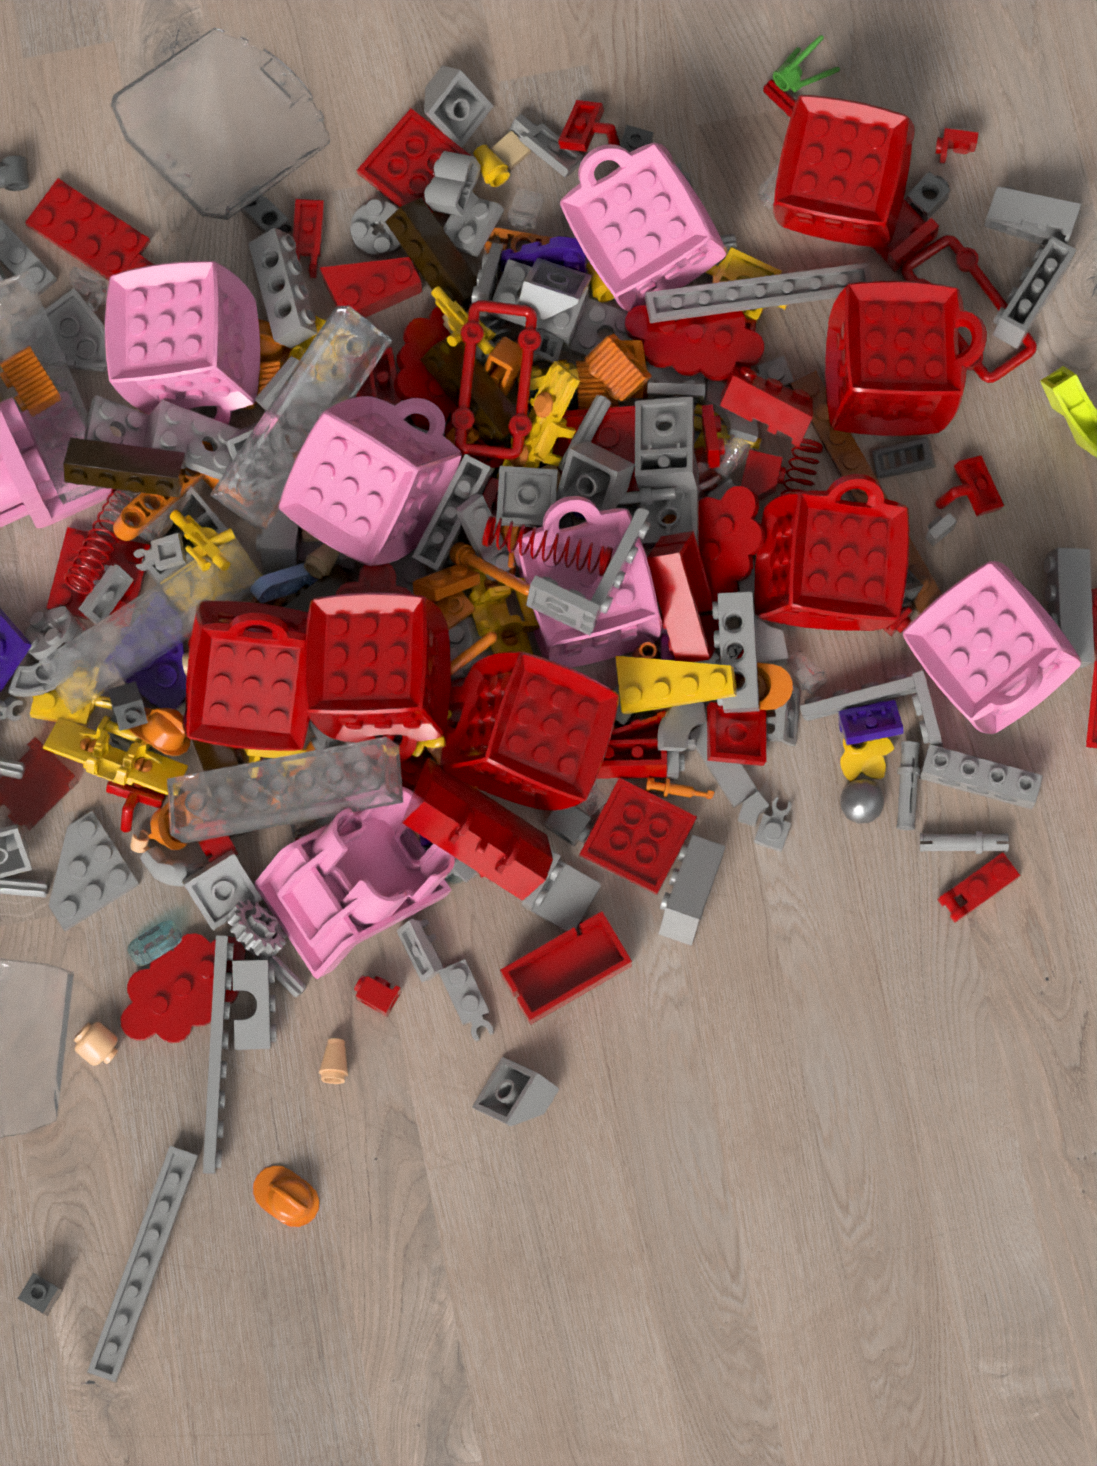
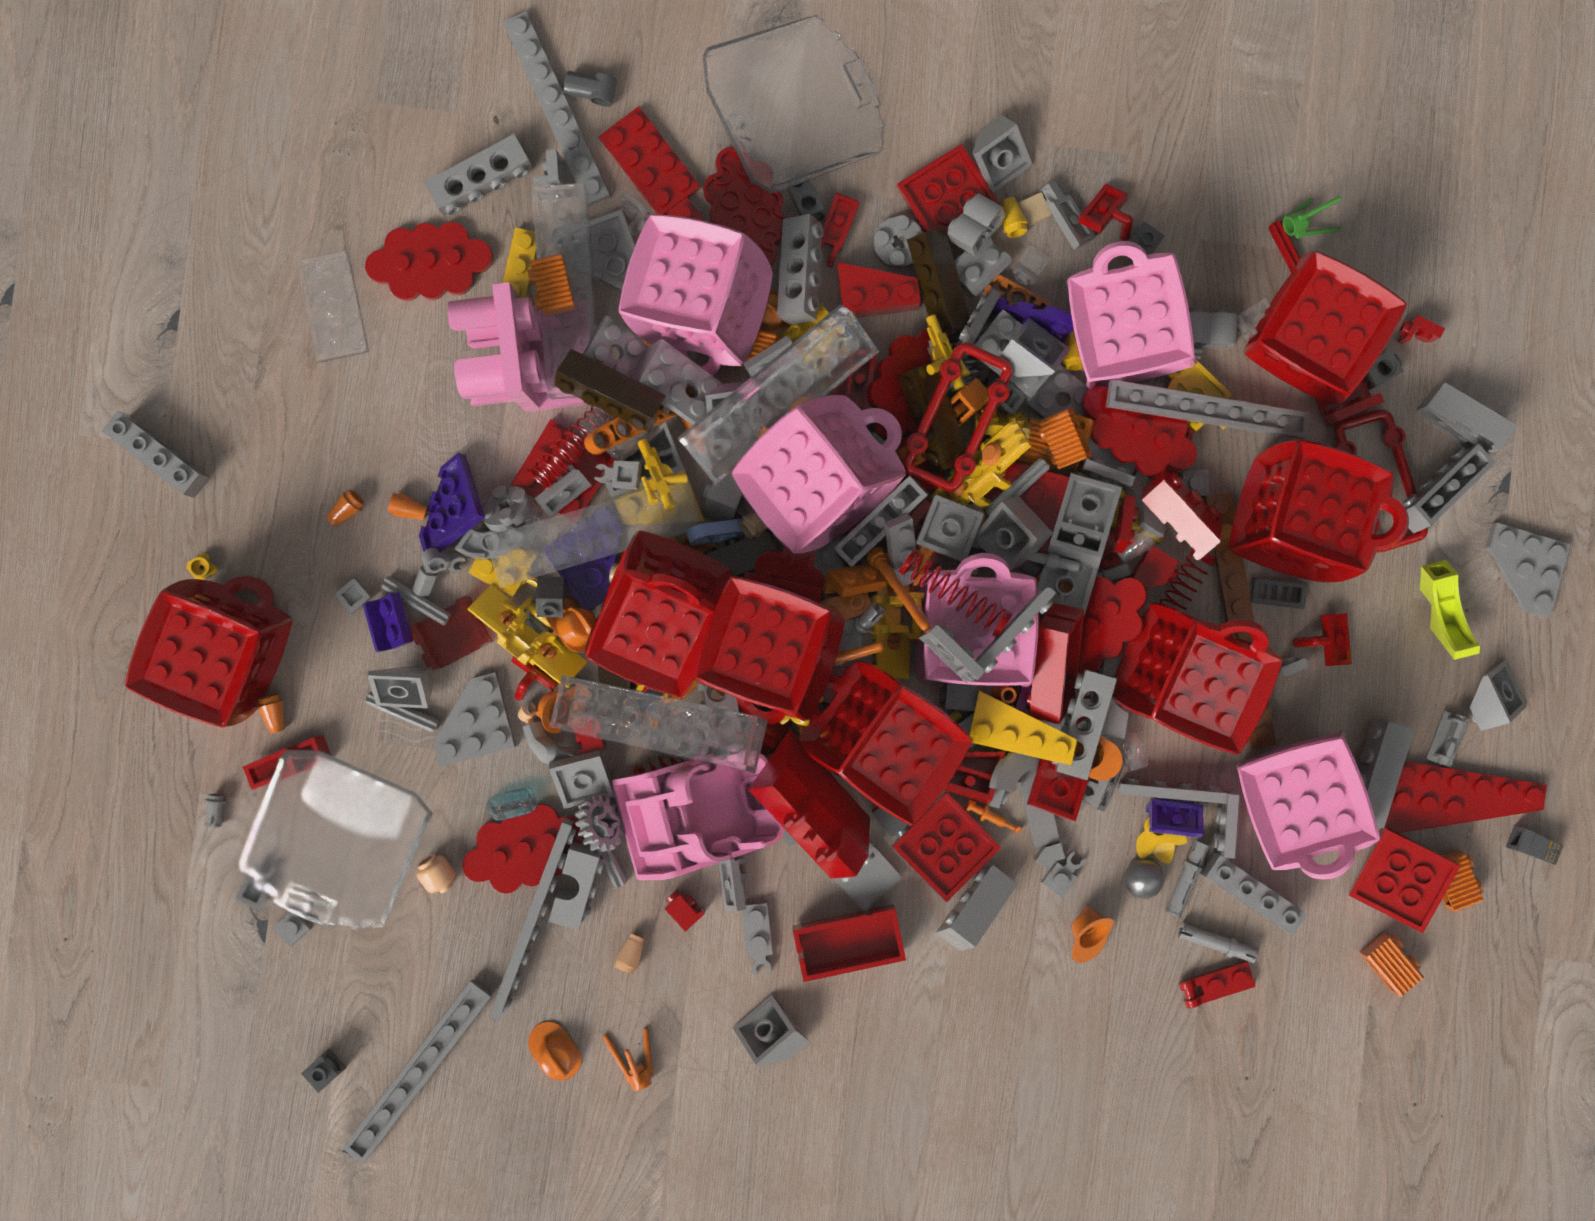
camera: 10 degrees right, 10 degrees up
none -> orange plant [603,1027,654,1091]
none -> red plate [703,147,787,266]
none -> light grey pin [853,602,885,635]
none -> dark grey brick [939,683,978,711]
none -> orange piece [1071,906,1114,963]
none -> light grey brick [1189,307,1237,348]

